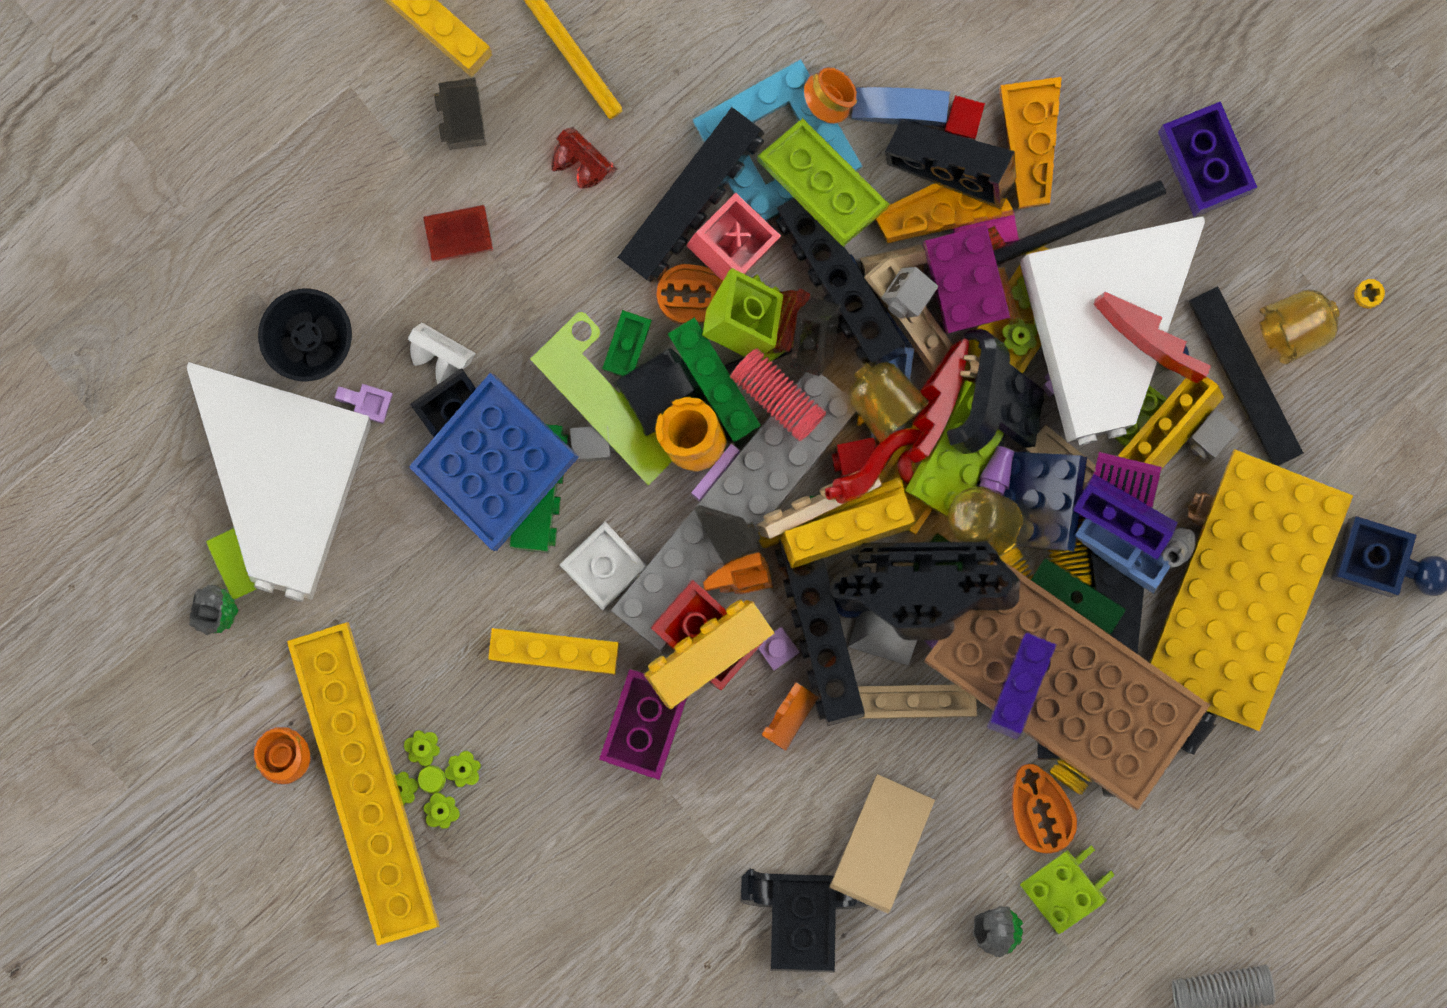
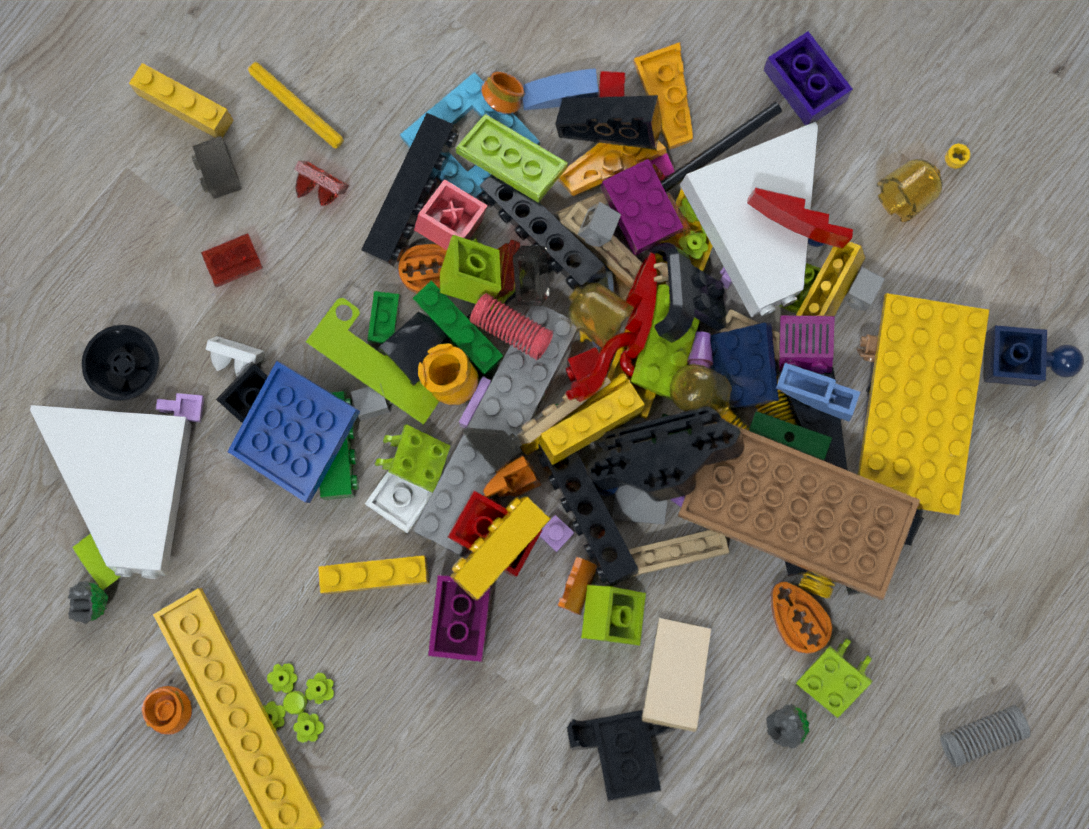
camera: 10 degrees left, 5 degrees down
dark purple brick [987,633,1056,740] -> none
dark purple brick [1073,474,1177,560] -> none
light grey hinge [1163,527,1196,567] -> none
black tile [1188,286,1304,466] -> none
none -> lime plate [375,424,450,493]
none -> lime slope [581,585,646,646]

